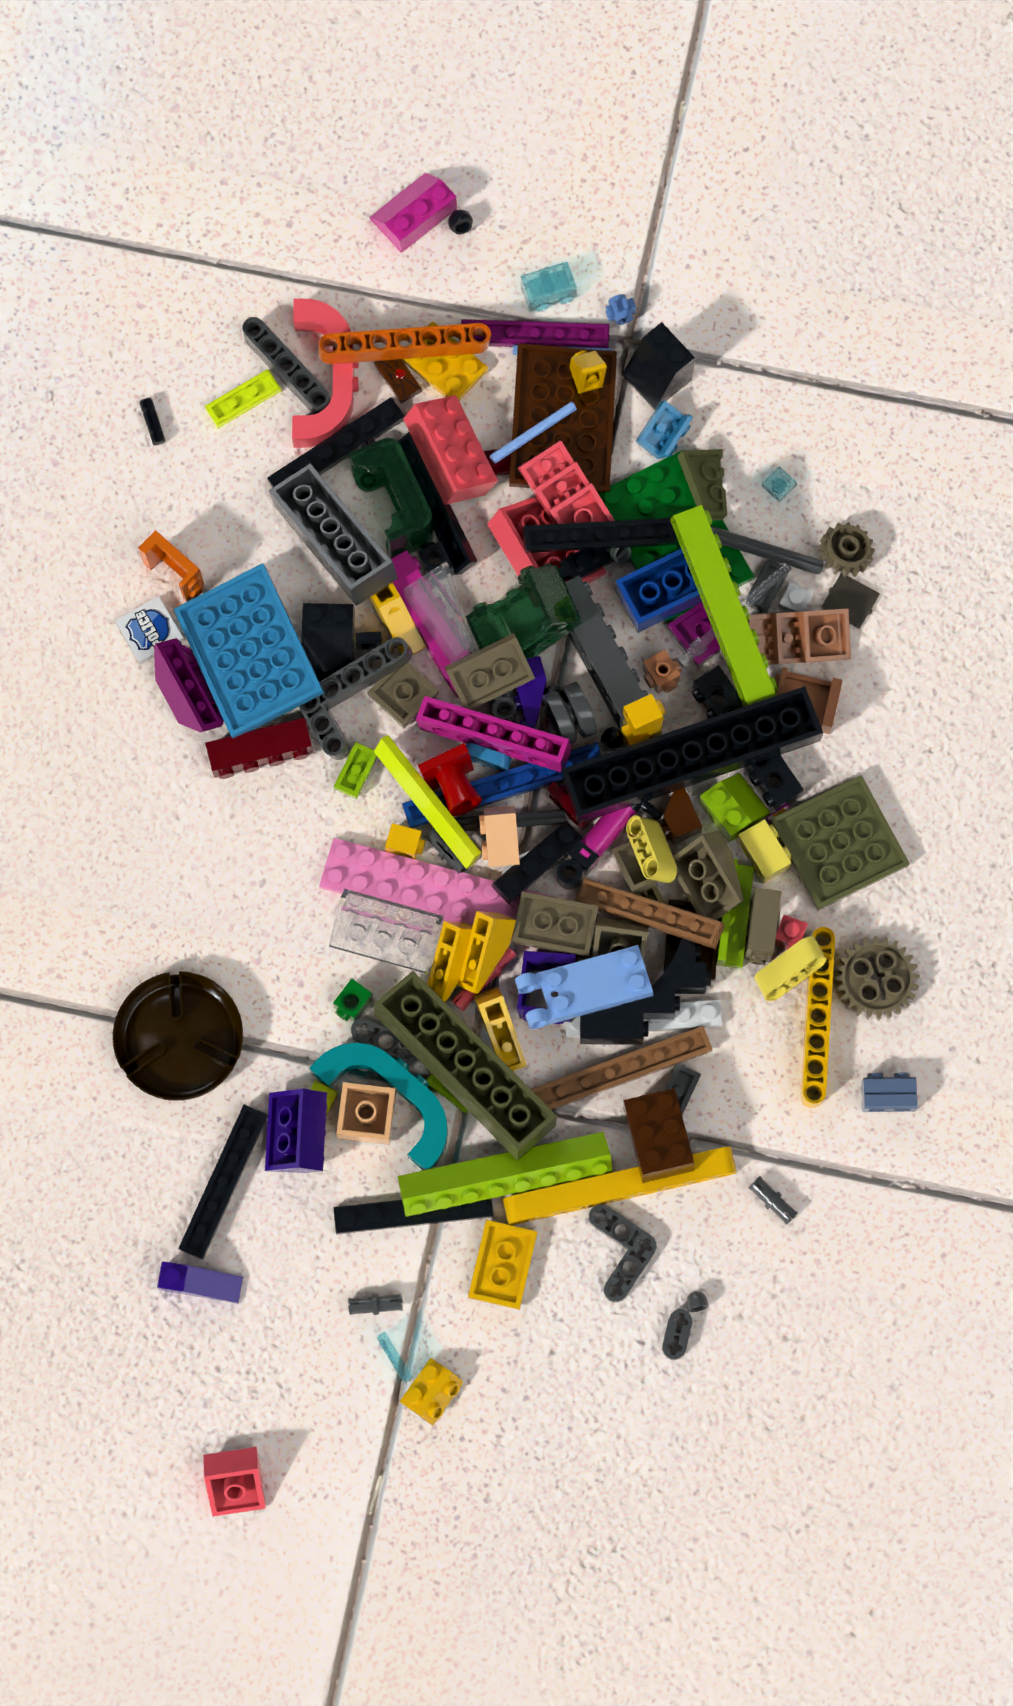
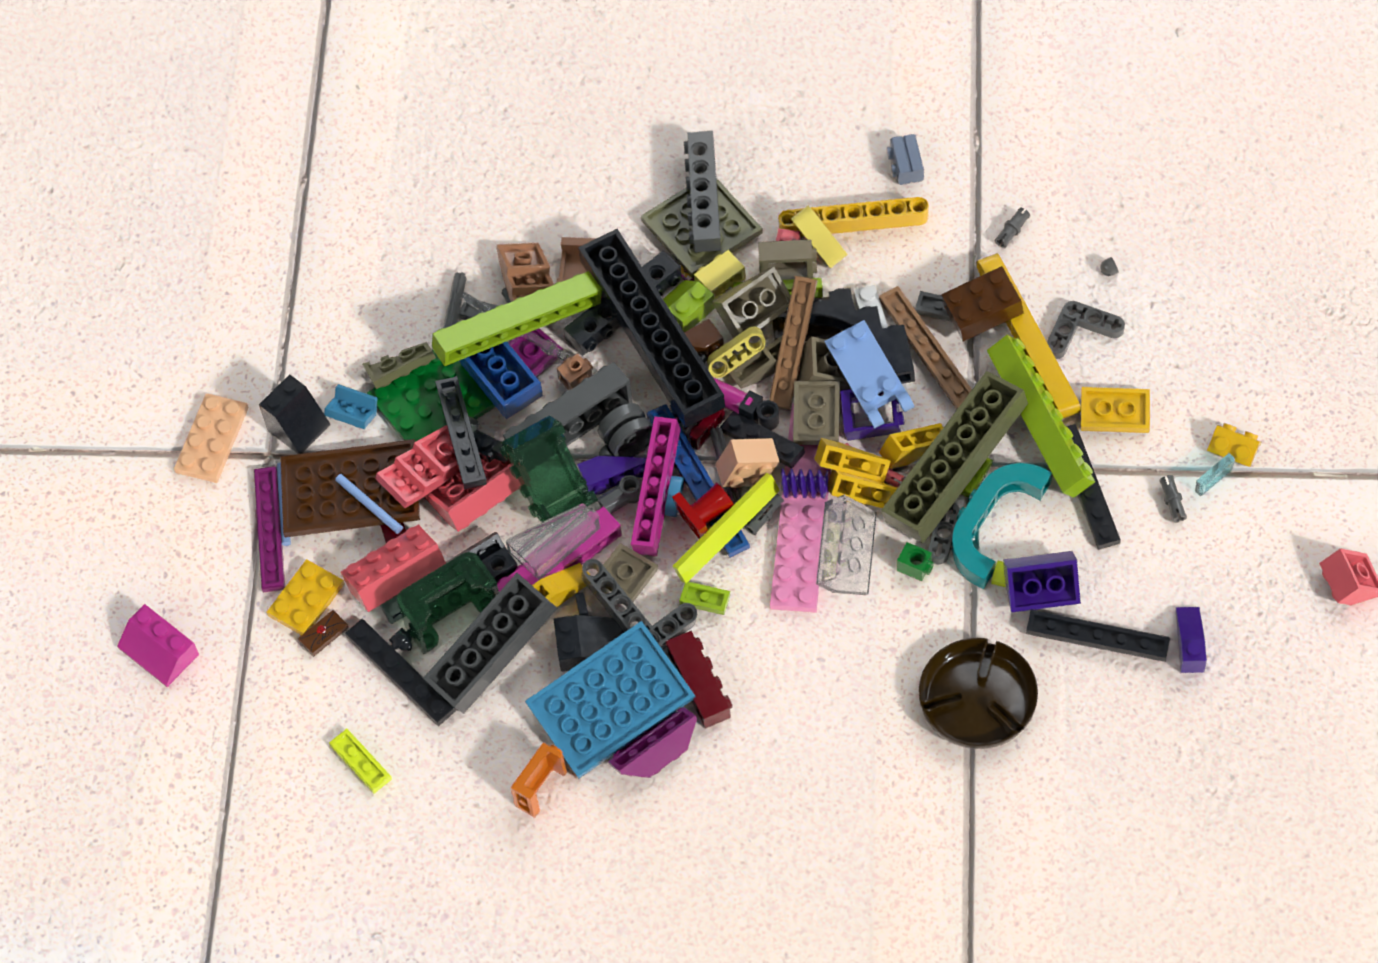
camera: 95 degrees left, 15 degrees down
tile [115,596,184,665] -> none
black axle [139,397,165,446] -> none
dark grey beam [242,317,330,414] -> none
coral arch [292,299,359,448] -> none
orange beam [318,323,491,364] -> none
light nougat brick [336,1082,397,1145] -> none
yellow brick [385,823,426,860] -> none
dark tan plate [444,633,535,710] -> none
black plate [448,209,473,235] -> none
clear light blue brick [521,261,577,312] -> none
yellow slope [569,351,607,394] -> none
black hinge [601,727,623,750] -> none
medium blue gear [605,294,637,325] -> none
yellow arch [621,694,665,746] -> none
dark grey beam [662,1309,692,1360] -> none
clear light blue plate [761,466,797,503] -> none
white plate [779,582,813,612] -> none
dark tan gear [818,522,875,578] -> none
clear smoke piece [821,572,880,629] -> none
dark tan gear [834,936,920,1021] -> none
none -> light nougat plate [174,393,249,483]
none -> dark grey brick [684,131,721,252]
none -> dark purple piece [781,469,828,499]

